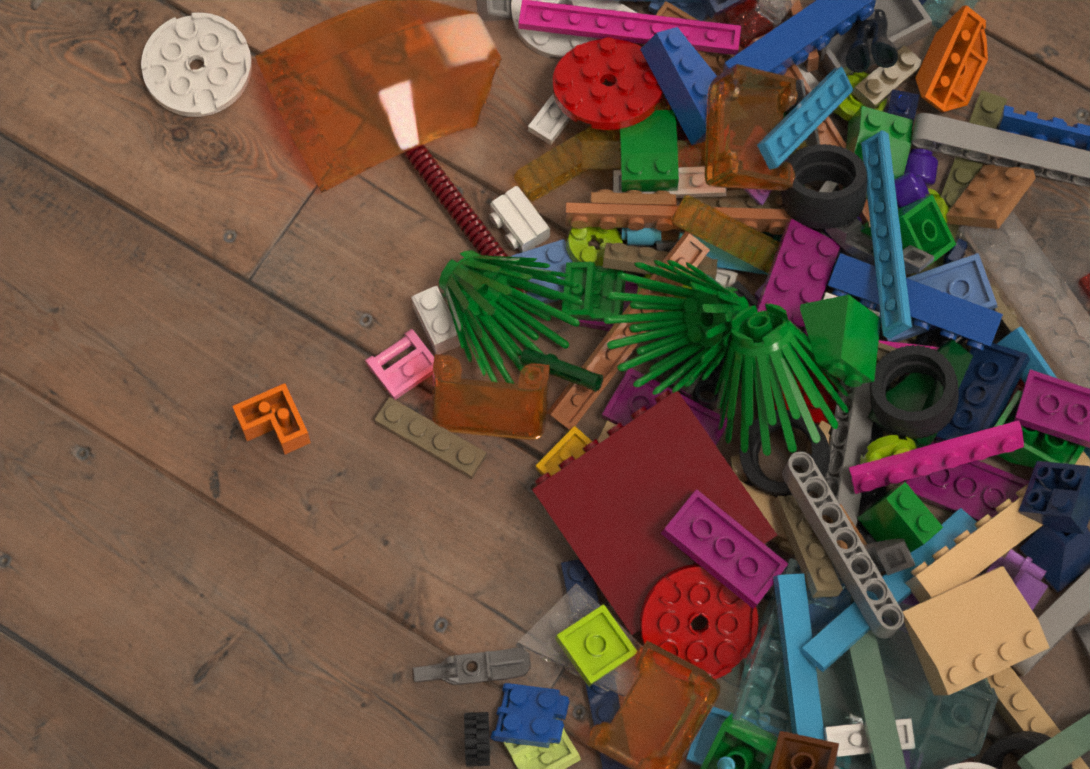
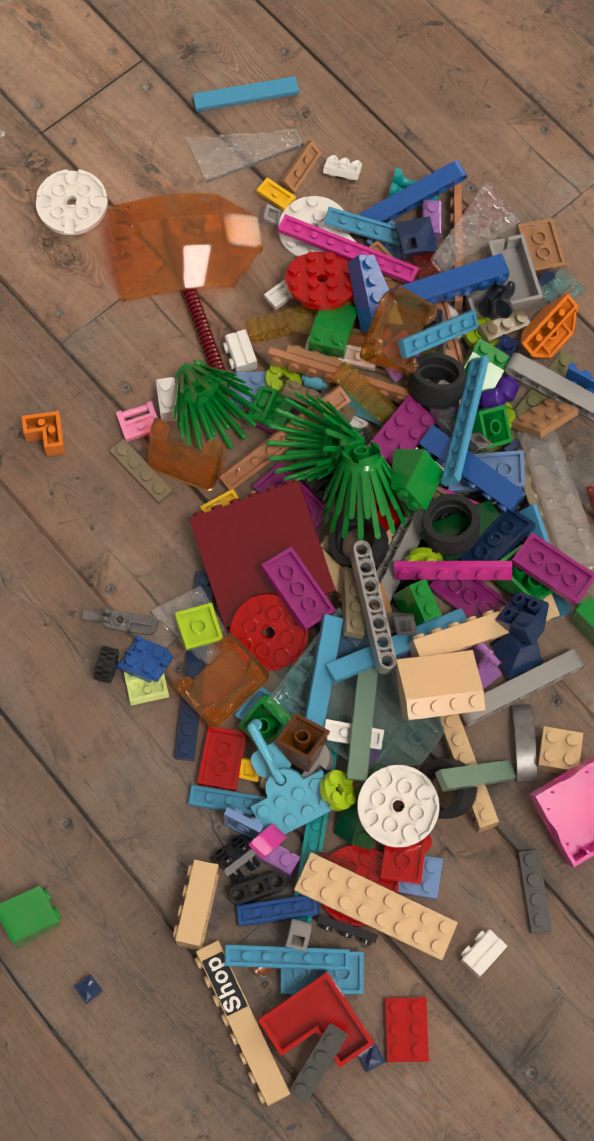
camera: 15 degrees right, 0 degrees up
dark green pin [520,347,603,392] -> none

